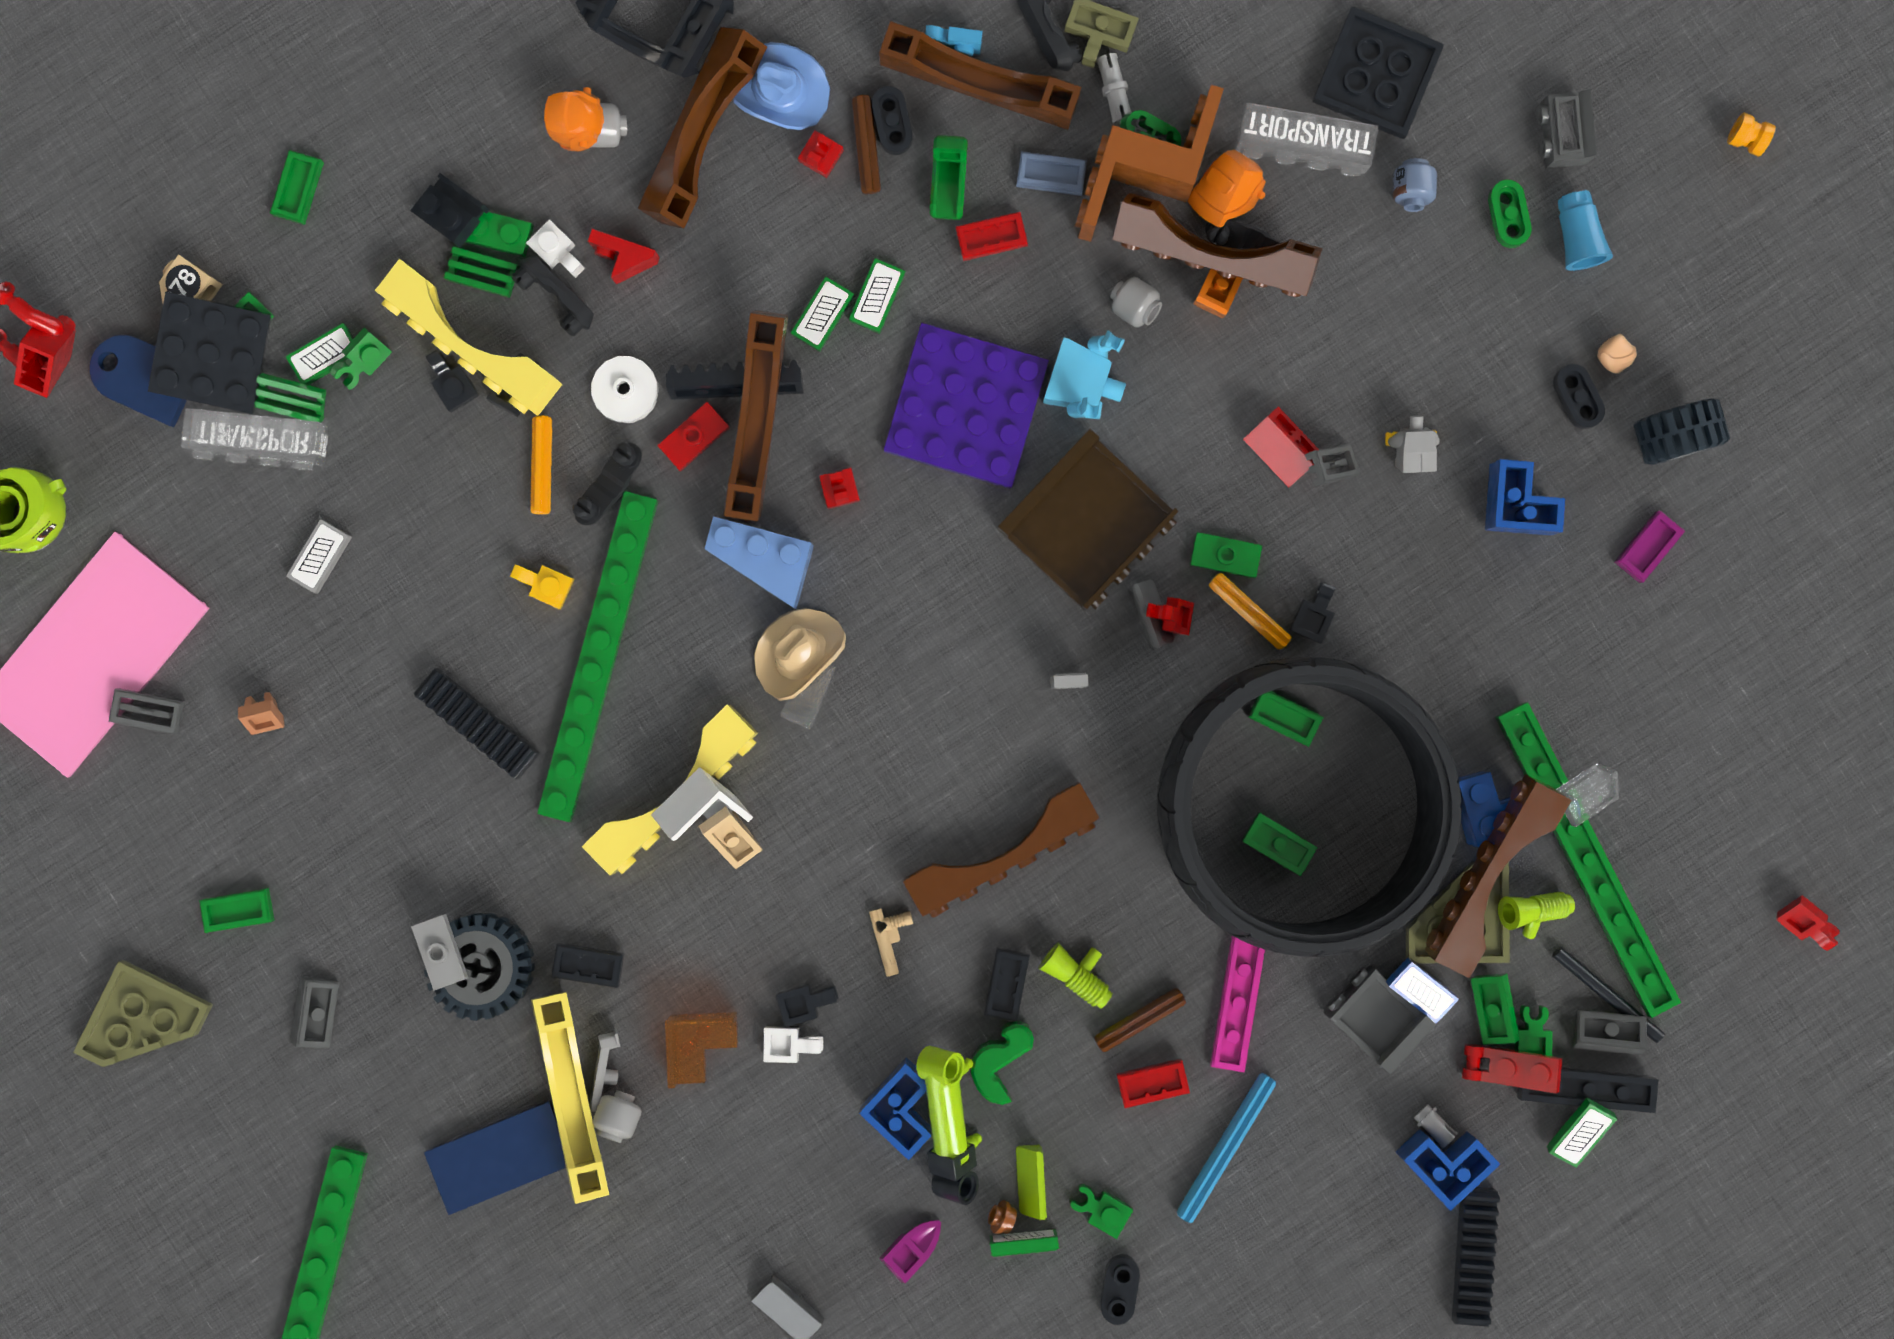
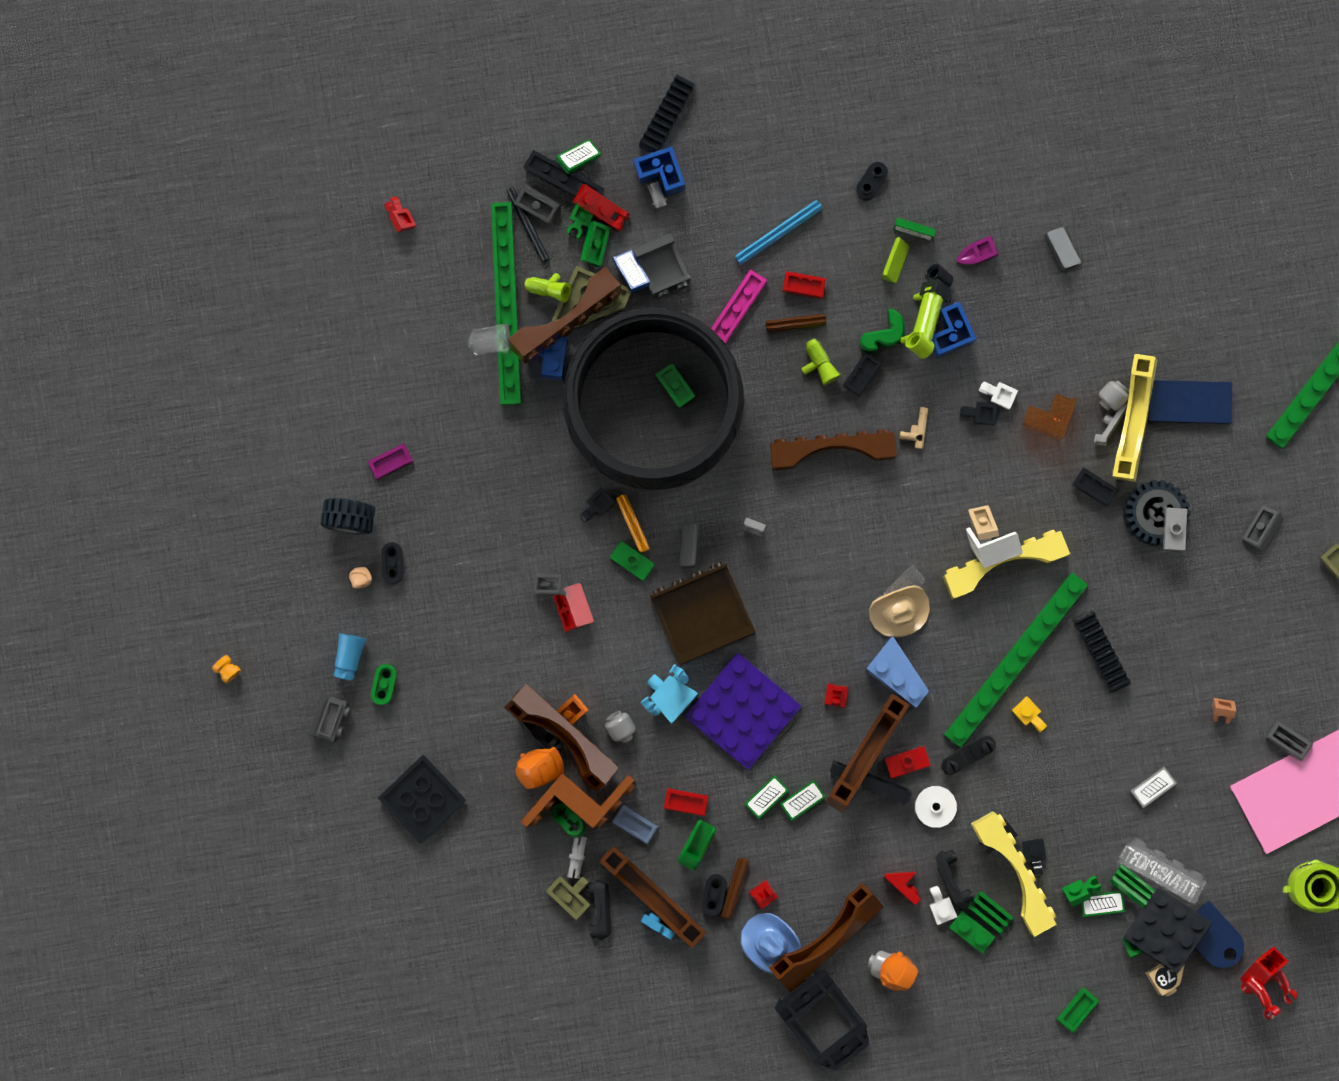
camera: 150 degrees left, 5 degrees down
green tile [199,888,274,933] -> none
black plate [410,173,489,248] -> none
light orange axle [531,415,552,515] -> none
dark orange plate [988,1200,1017,1235] -> none
green plate [1070,1184,1133,1239] -> none
red plate [1146,597,1194,636] -> none
clear brick [1235,102,1378,176] -> none
green tile [1248,691,1323,747] -> none
light grey piece [1385,415,1440,473] -> none
sand blue head [1392,158,1437,212] -> none
blue brick [1485,459,1565,535] -> none

